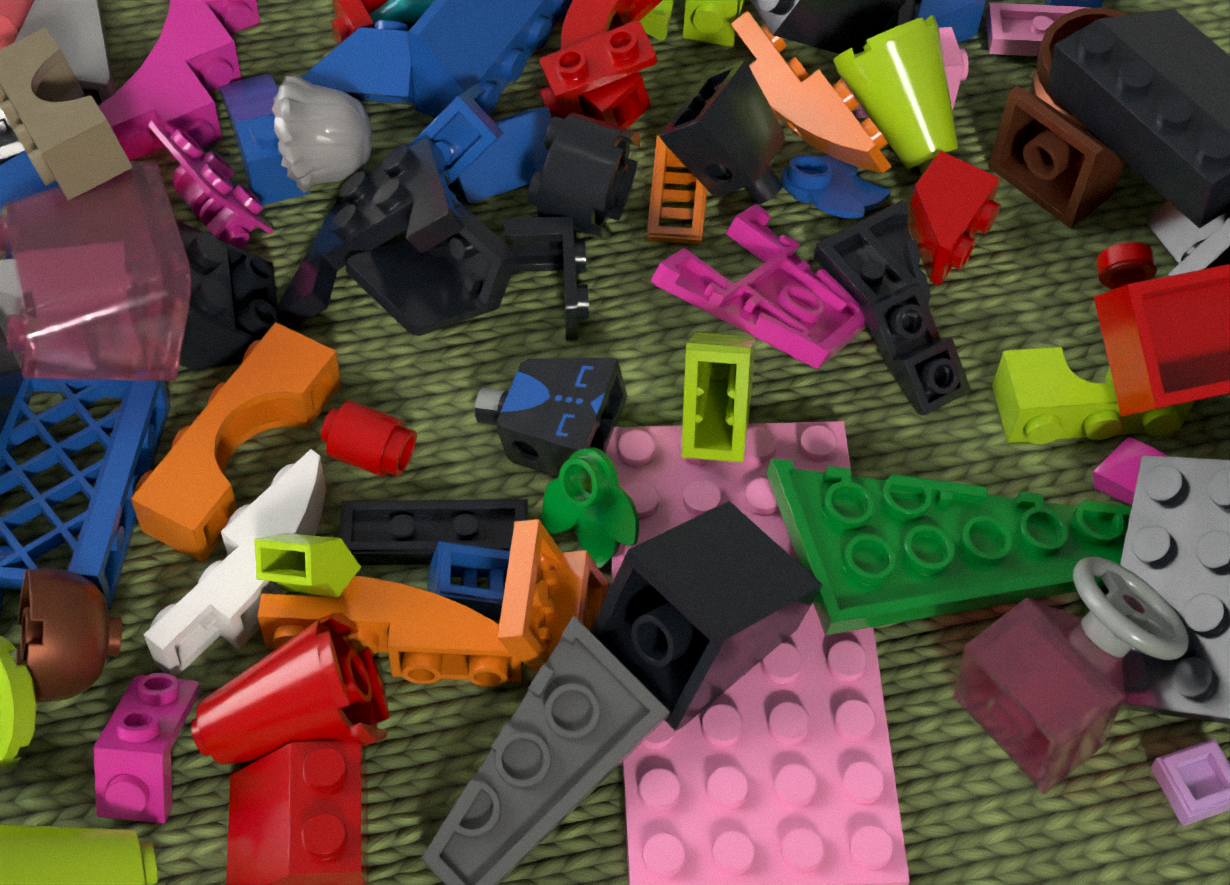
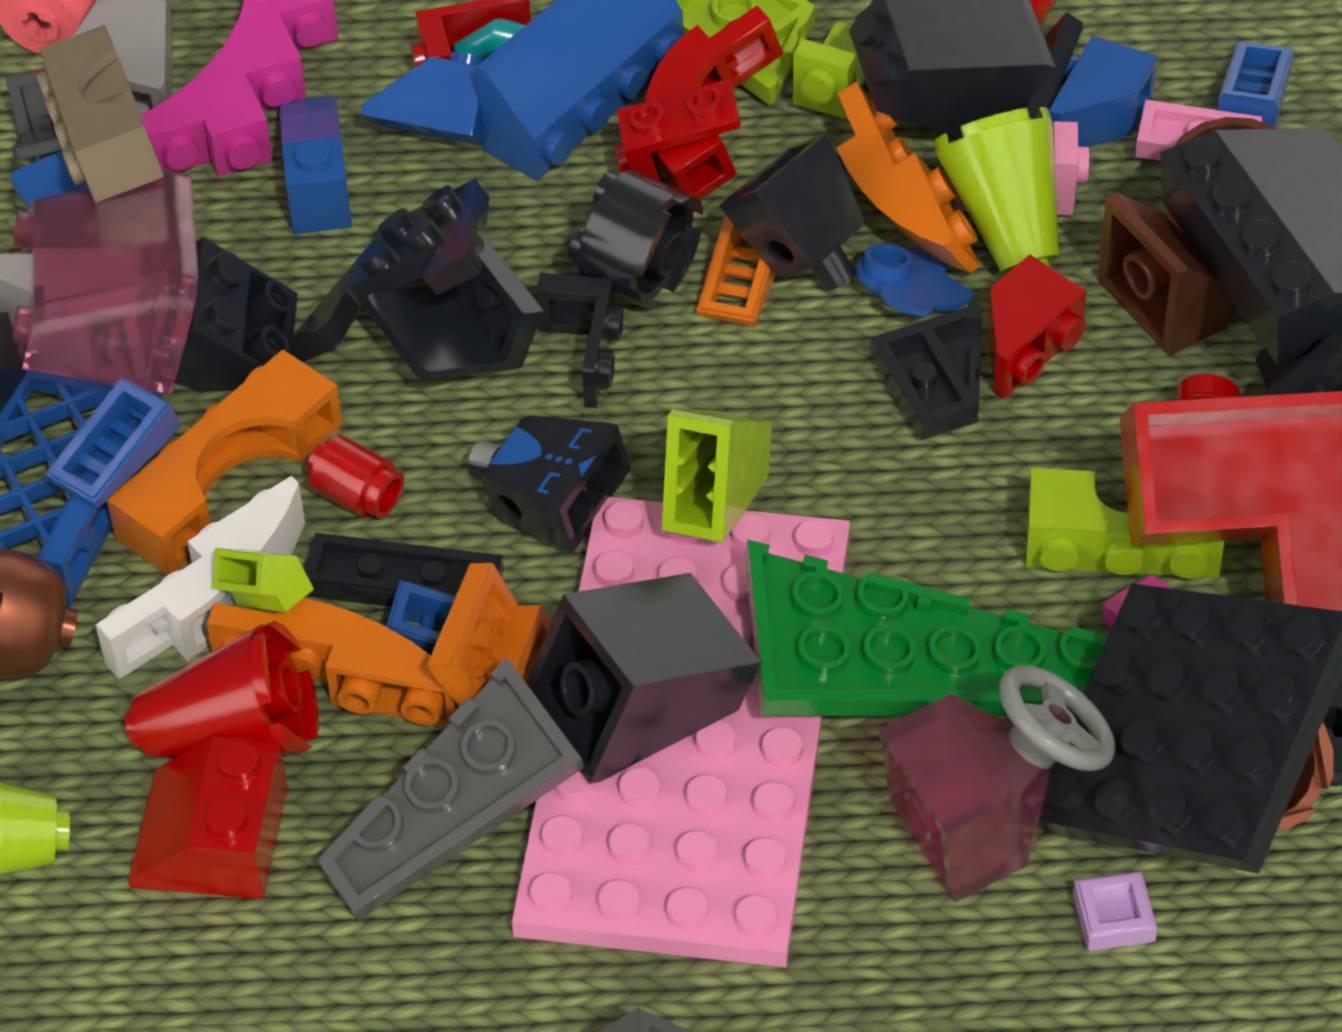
camera: 15 degrees right, 5 degrees down
dark pink bracket [93,673,199,824] -> none
dark pink hinge [148,121,274,249] -> none
light grey hair [271,74,373,193] -> none
blue panel [408,83,504,187] -> none
blue panel [457,107,552,203] -> none
green plate [542,447,639,570] -> none
dark pink wing [651,204,867,369] -> none
black slope [861,284,972,415] -> none
none -> blue slope [45,377,181,509]

